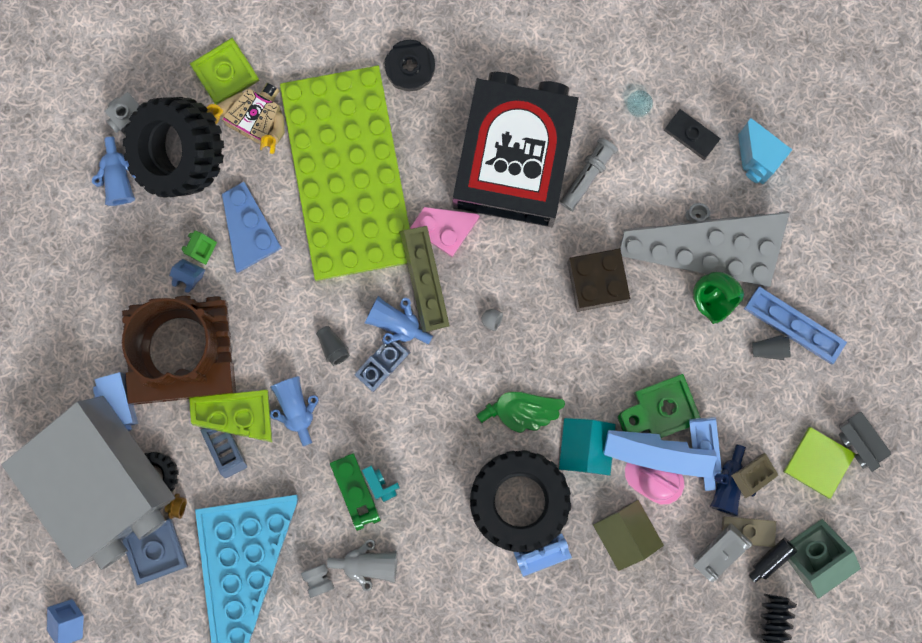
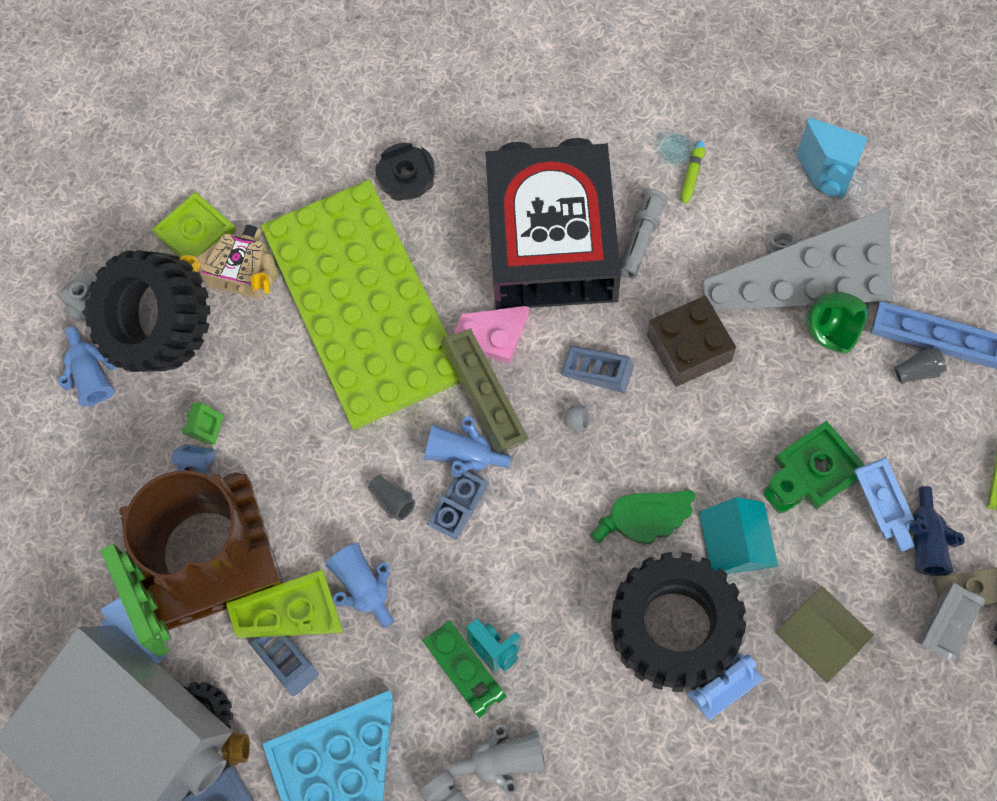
camera: 10 degrees left, 15 degrees down
medium blue wing [222,182,282,273] -> none
light blue slope [603,430,717,478] -> none
bright pink piece [625,462,684,504] -> none
black plate [664,109,721,160] -> none
dark tan plate [731,453,778,498] -> none
none -> bright green plate [100,544,171,657]
none -> sand blue slope [561,346,634,393]
none -> lime piece [681,140,705,203]

